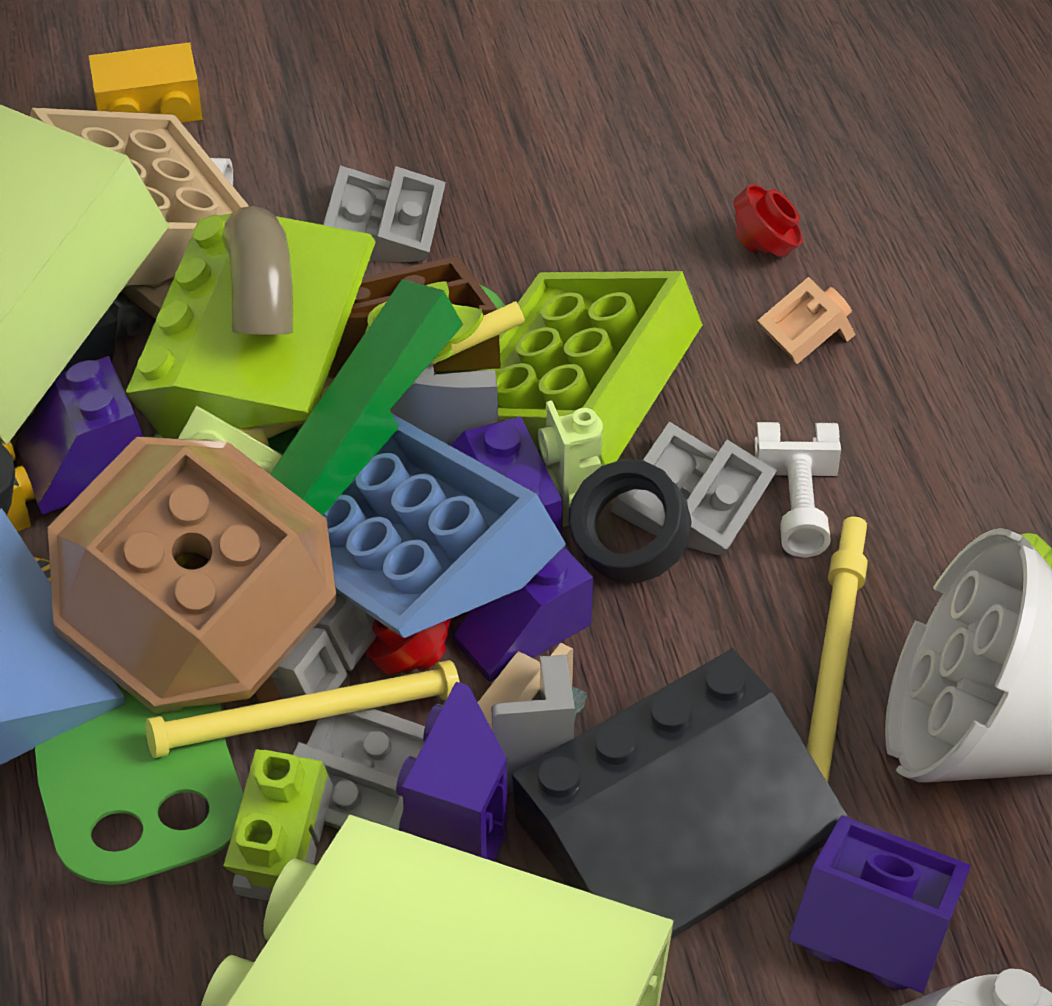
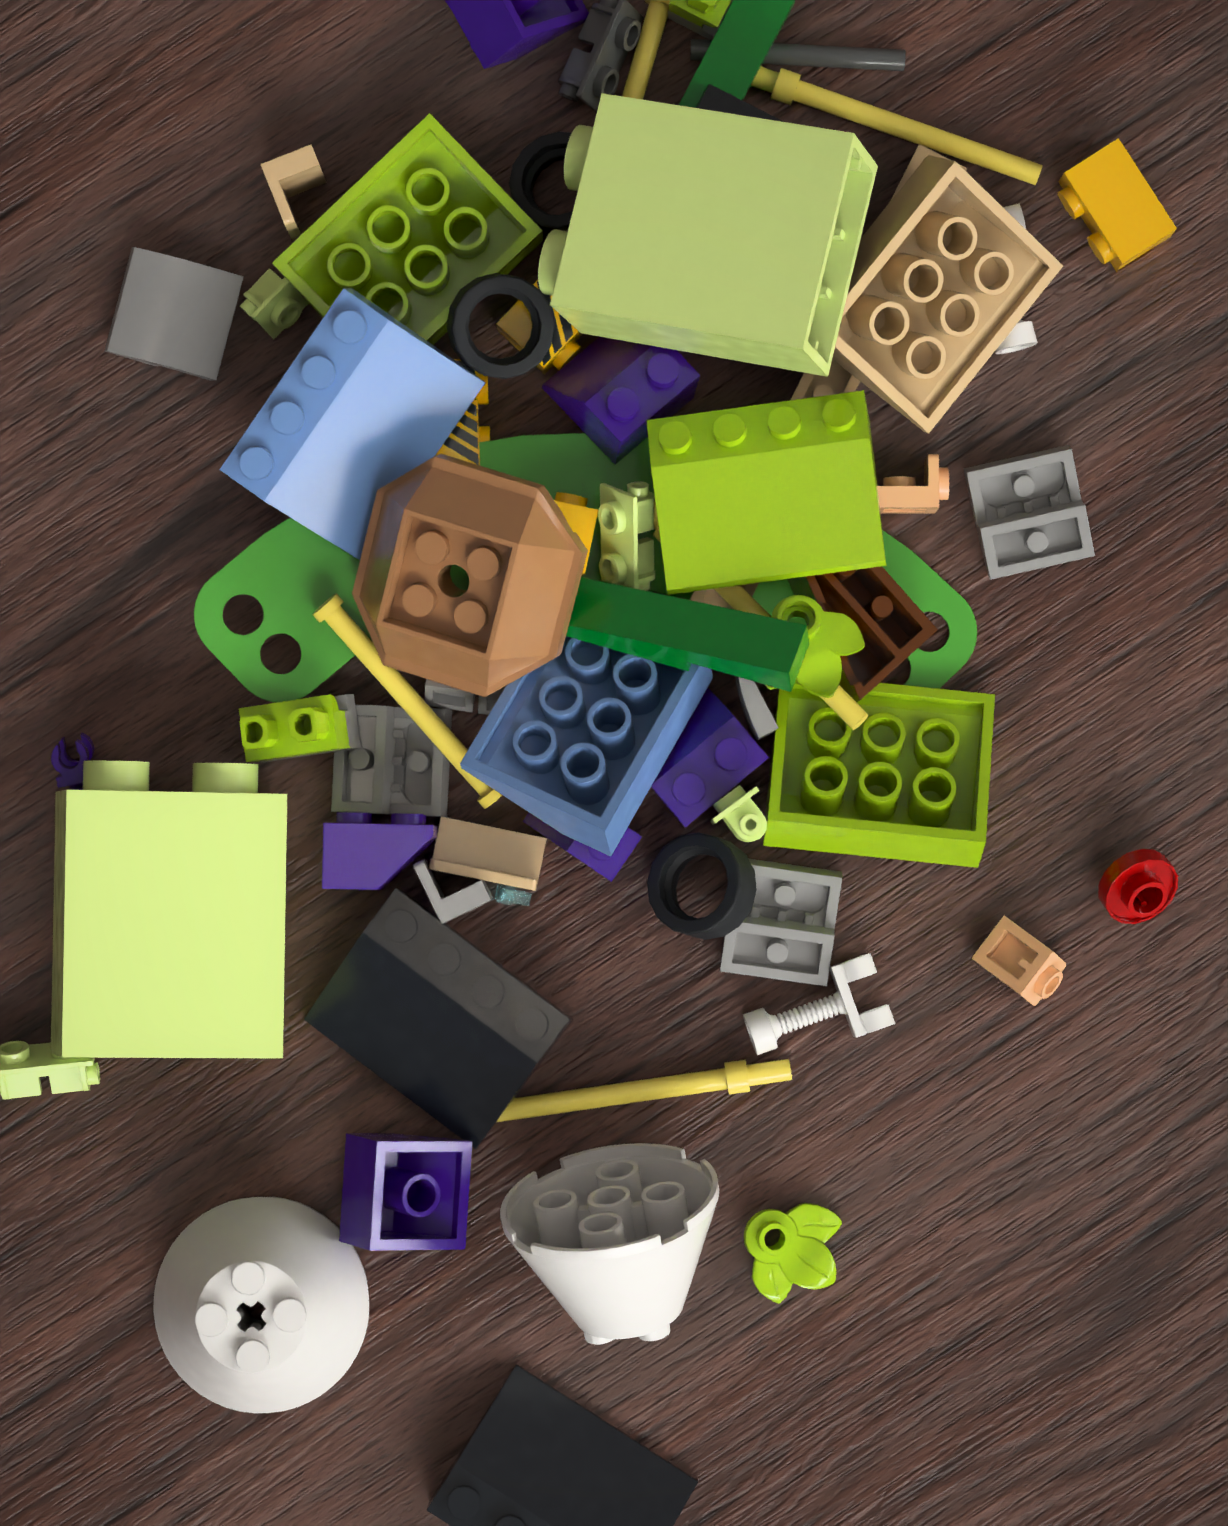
camera: 70 degrees right, 40 degrees up
dark tan cylinder [222,206,293,335] -> none

